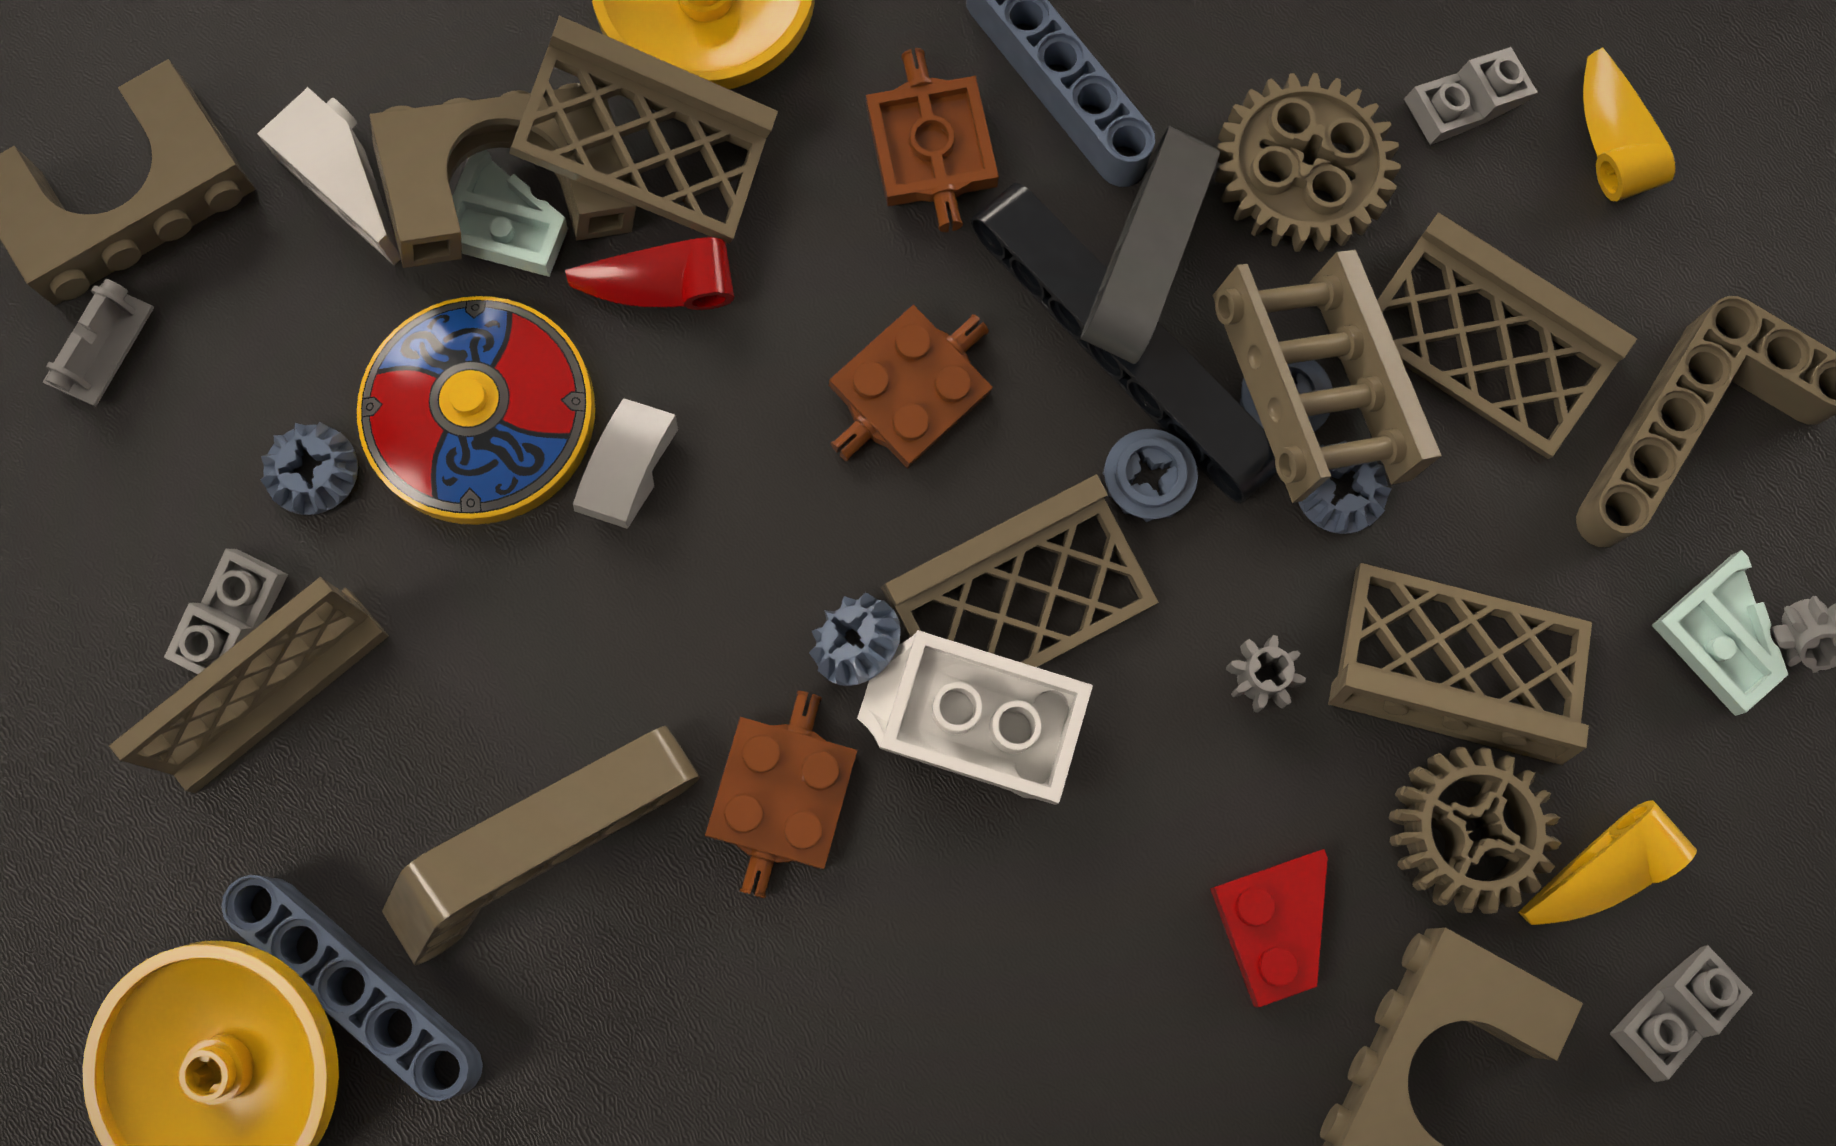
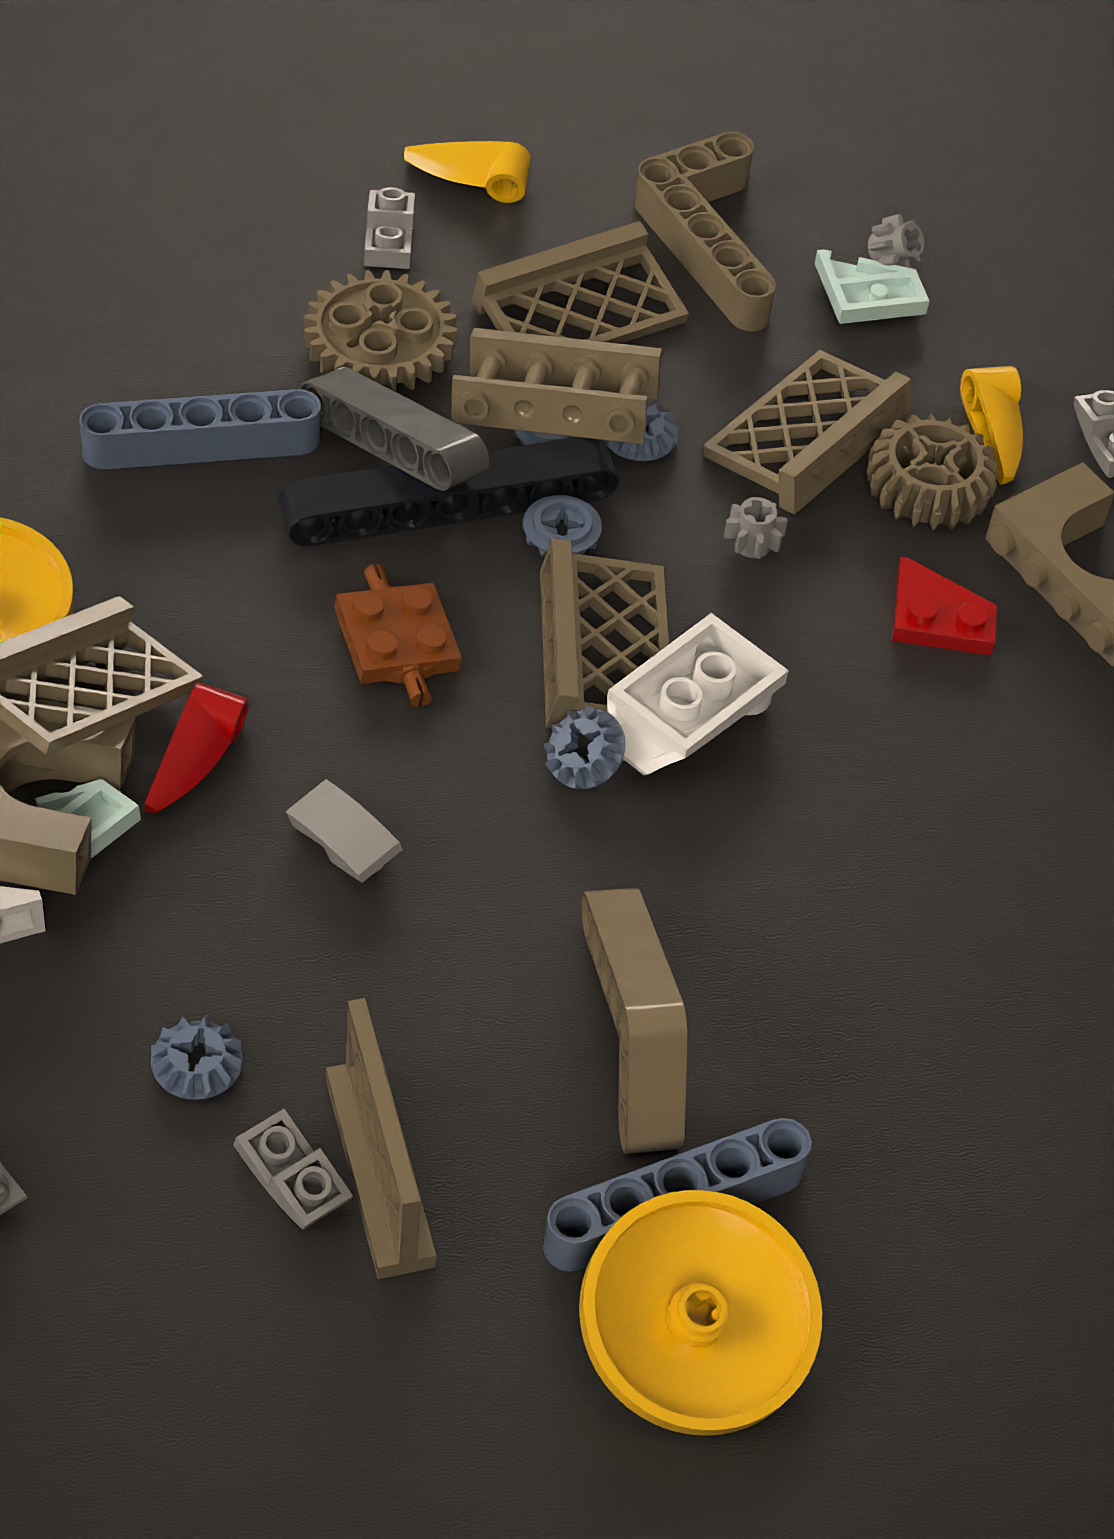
camera: 65 degrees left, 25 degrees down
dish [357,296,595,525] -> none
dark orange plate [705,691,857,898] -> none
dark orange plate [866,48,999,232] -> none

